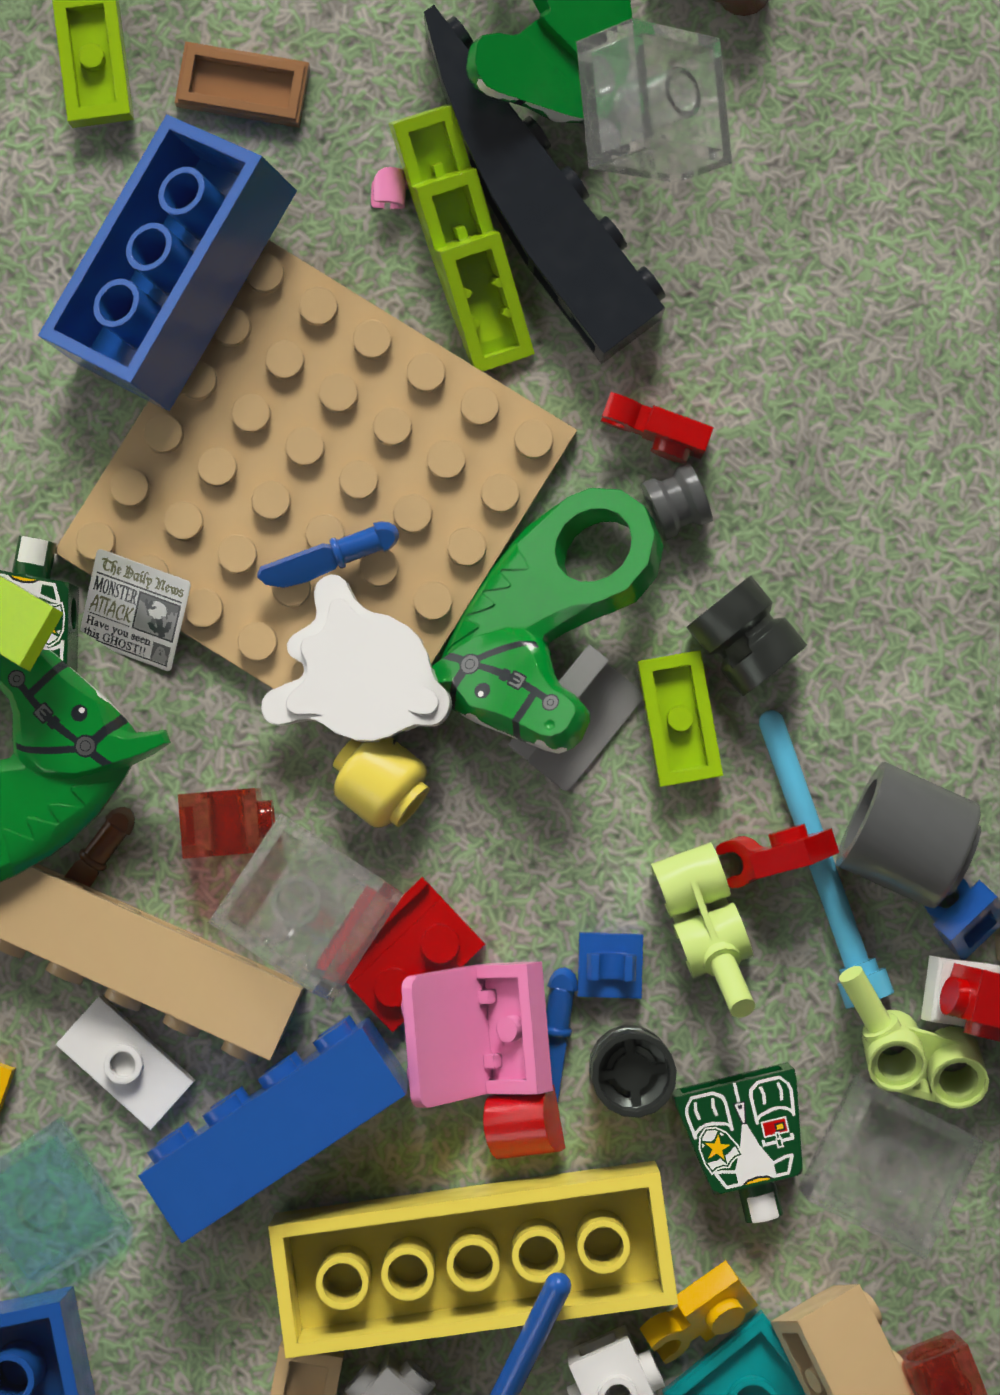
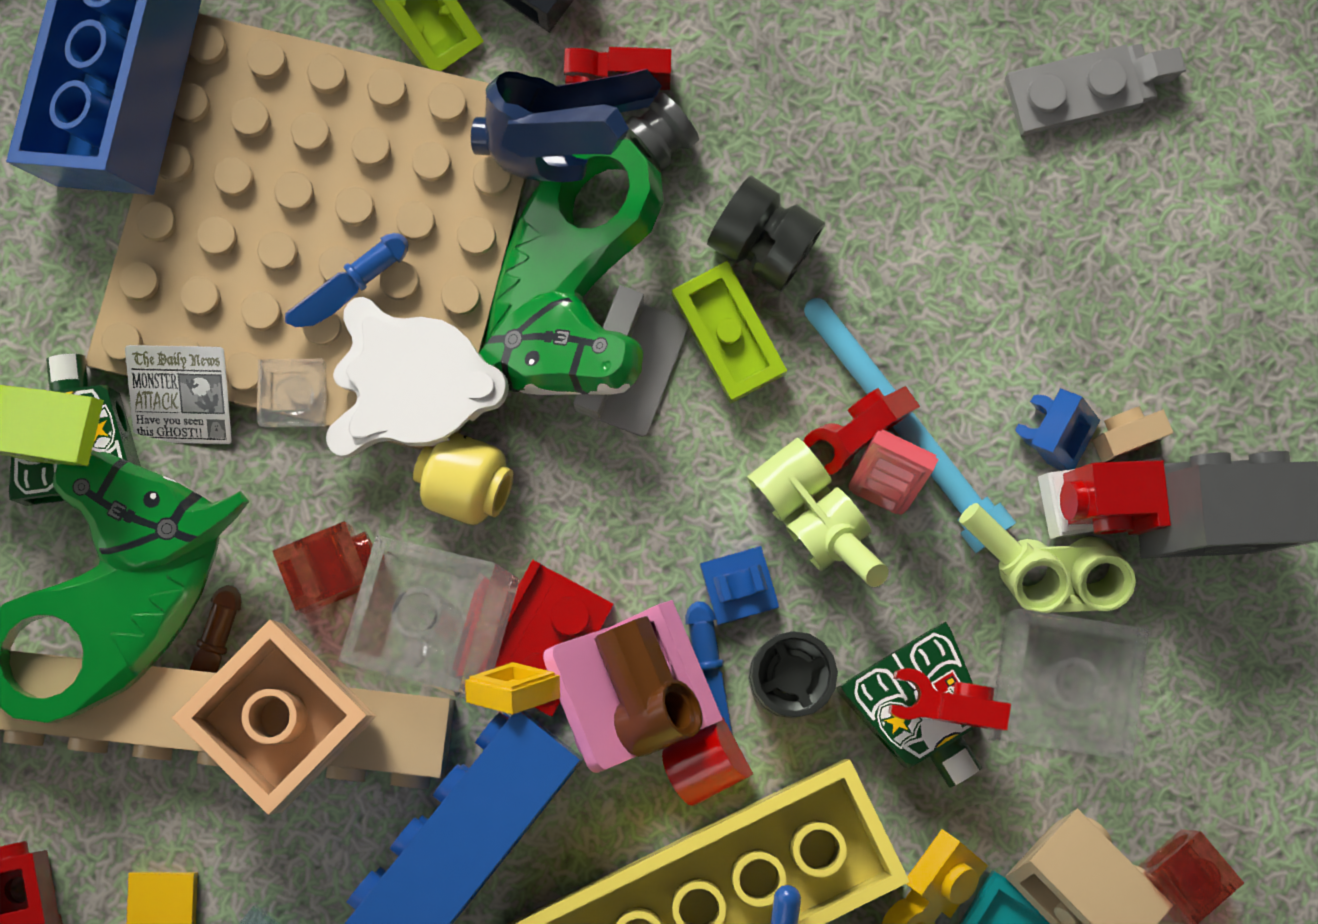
camera: 20 degrees left, 5 degrees down
white plate [56,995,195,1130] -> none
dark grey piece [836,762,981,908] -> none
none -> light nougat brick [172,620,376,815]
none -> clear plate [257,359,326,427]
none -> yellow tile [465,662,560,715]
none -> dark blue piece [471,69,662,182]
none -> reddish brown piece [594,616,702,757]
none -> coral slope [848,429,939,515]
none -> red plate [888,668,1011,731]

